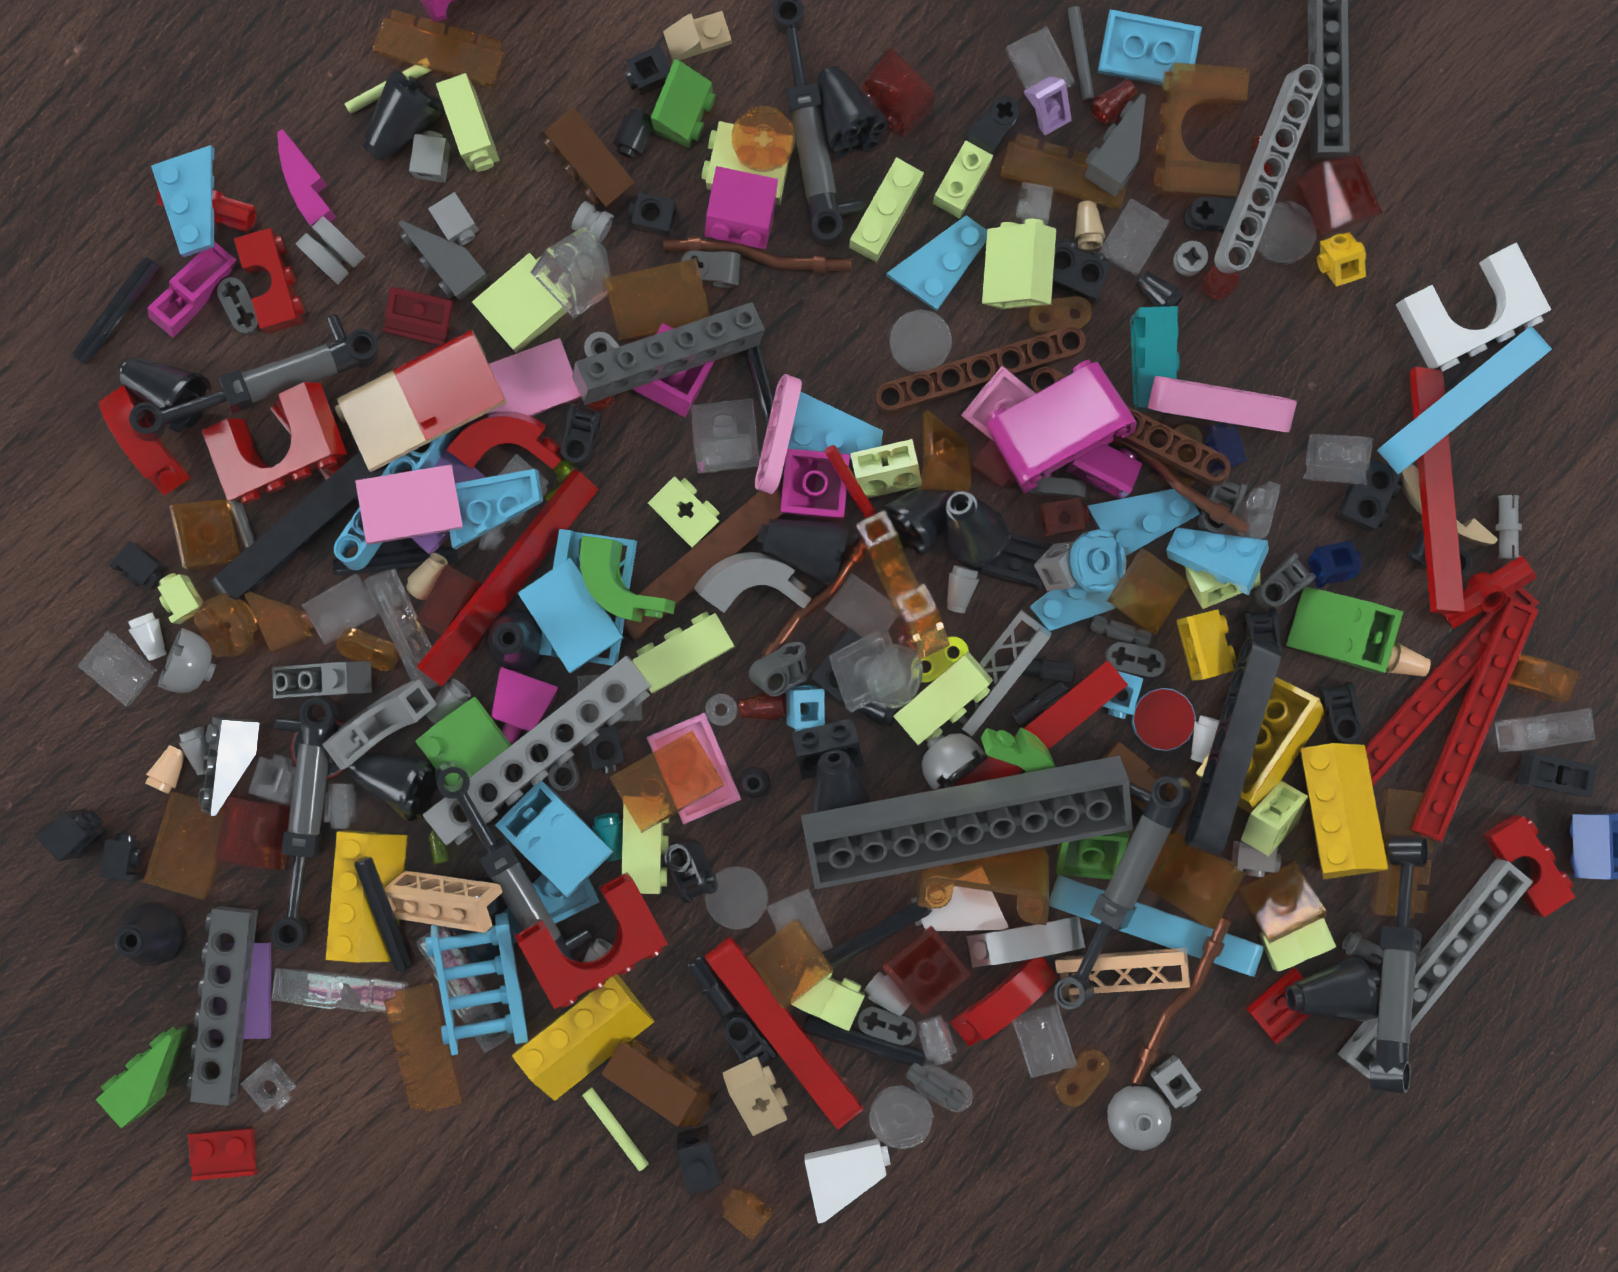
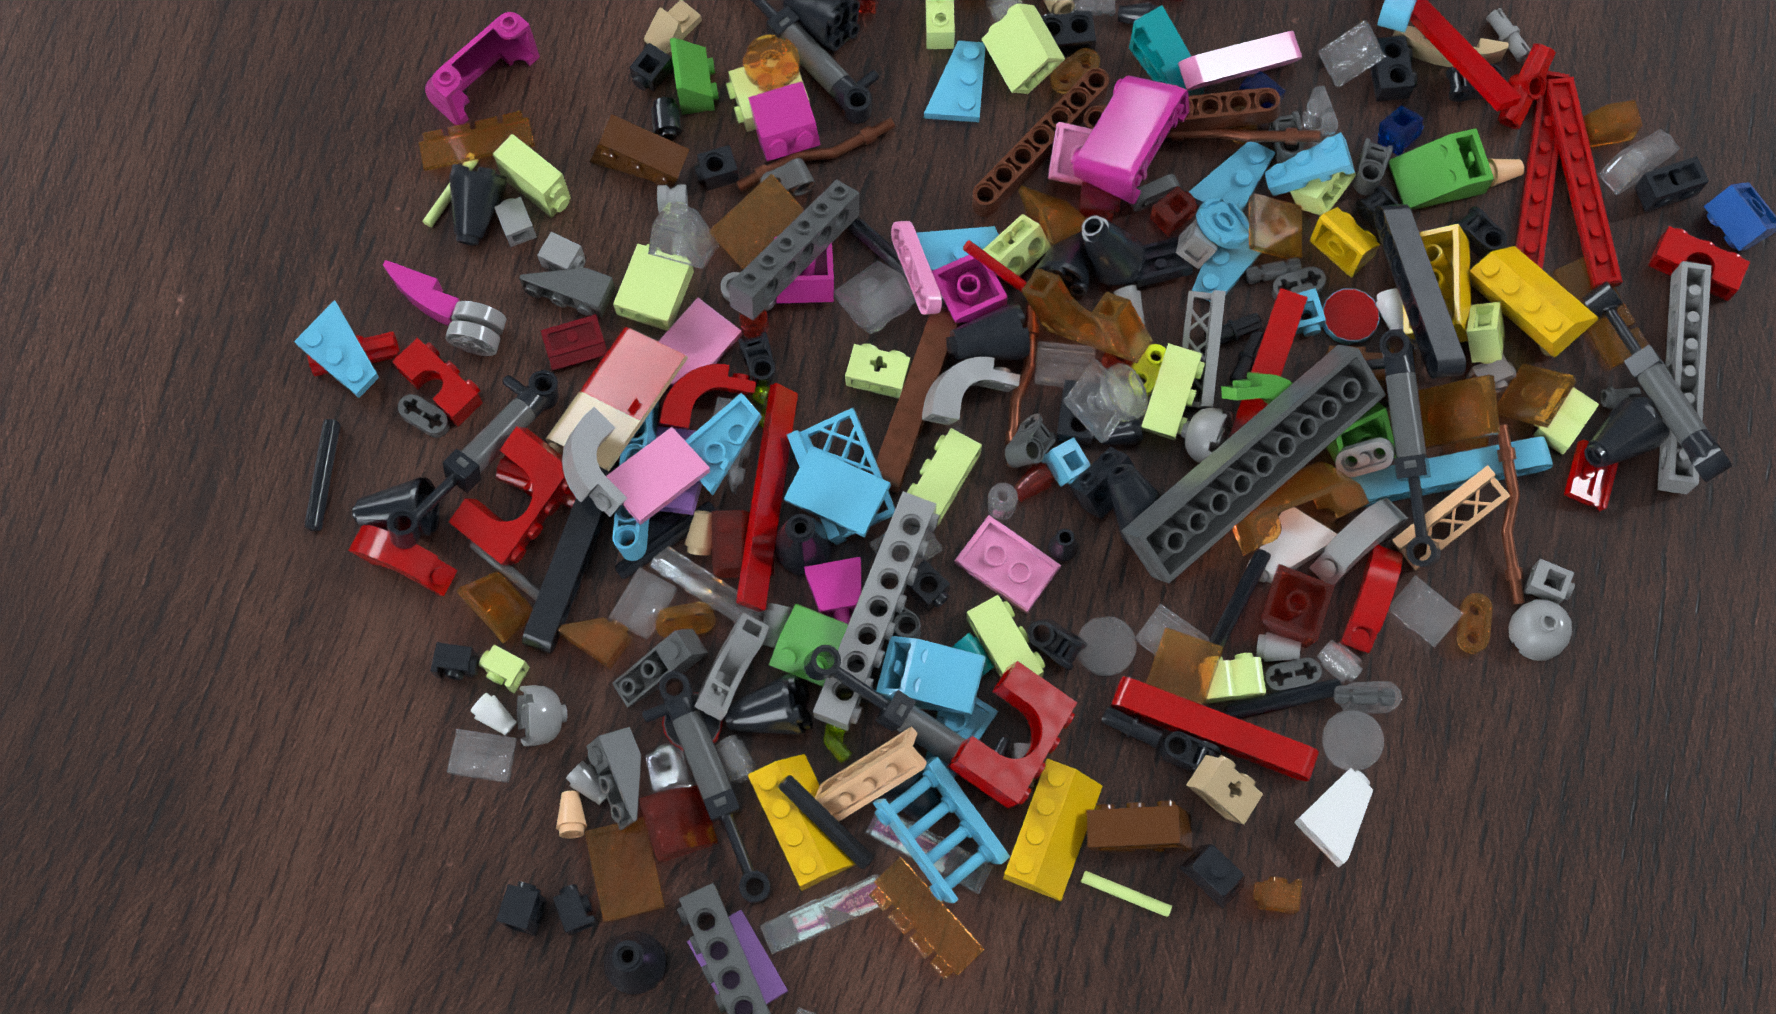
camera: 30 degrees left, 15 degrees down
dark pink slope [147,241,237,338] -> none
clear orange plate [194,593,257,657] -> none
bright green arch [580,536,675,622] -> none
clear orange tile [609,730,724,833] -> none
yellowish green brick [849,157,924,263] -> none
clear tile [889,309,952,373] -> none
dark pink slope [1066,442,1142,499] -> none
none -> light grey arch [562,407,627,517]
none -> light grey plate [1335,438,1395,477]

